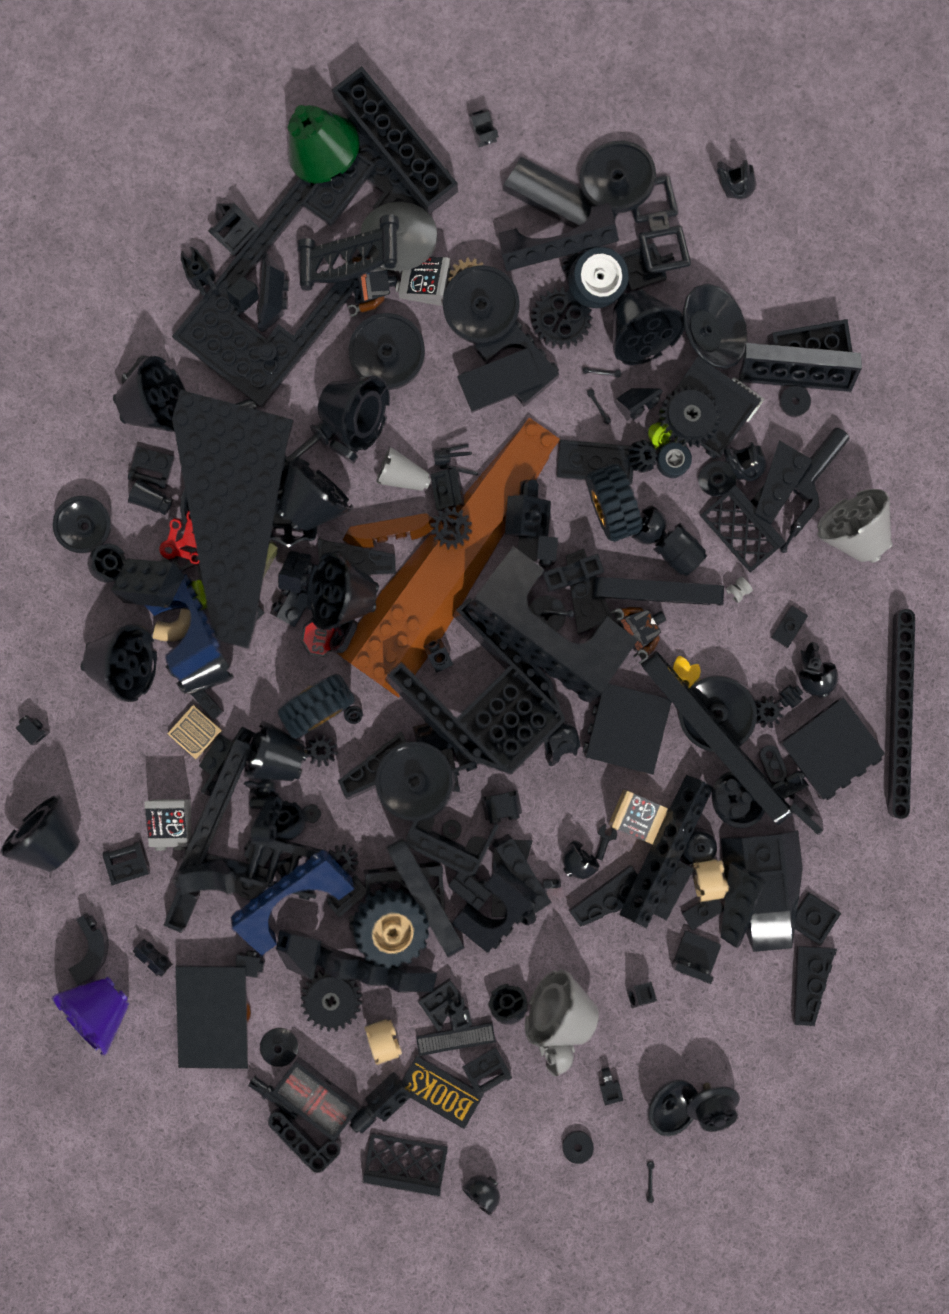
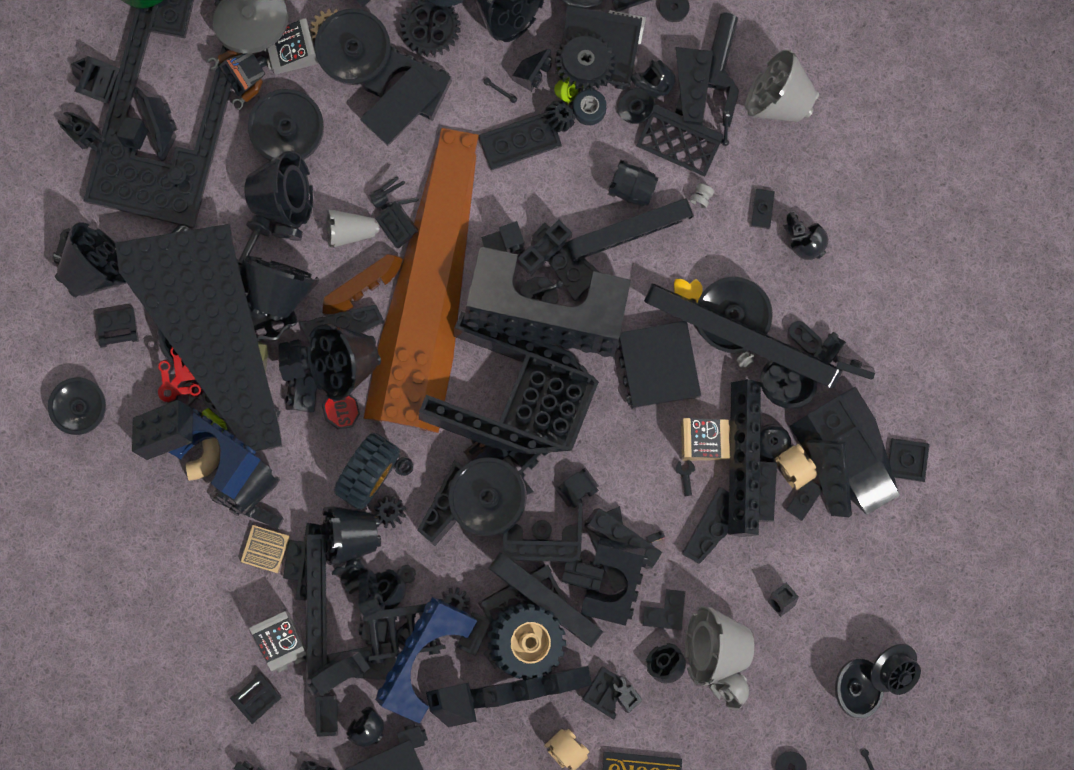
camera: 20 degrees left, 5 degrees down
black cone [0,796,80,872] -> none
black brick [16,715,50,745] -> none
black cone [80,624,157,702] -> none
black cylinder [87,543,126,583] -> none
black plant [128,479,173,515] -> none
black piece [297,215,399,291] -> none
black gear [300,970,363,1032] -> none
black plate [329,620,357,653] -> none
tile [416,1022,496,1056] -> none
black brick [423,638,454,673] -> none
black gear [430,507,472,550] -> none
black plate [462,1047,512,1098] -> none
black brick [505,479,551,538] -> none
black plate [521,910,536,926] -> none
black helmet [544,721,581,766] -> none
black cylinder [562,840,600,879] -> none
black hinge [582,367,622,378] -> none
black wheel [586,464,642,542] -> none
black plate [599,1067,624,1106] -> none
torso [610,607,667,664] -> none
black cylinder [631,505,667,545] -> none
black bracket [672,931,721,984] -> none
black gear [755,696,784,728] -> none
black panel [778,698,885,800] -> none
black gear [779,685,804,708] -> none
black wing [794,946,837,1026] -> none
black beam [887,609,916,819] -> none
none -> black cylinder [346,707,384,747]
none -> black plate [643,589,686,630]
none -> light grey plate [737,351,754,369]

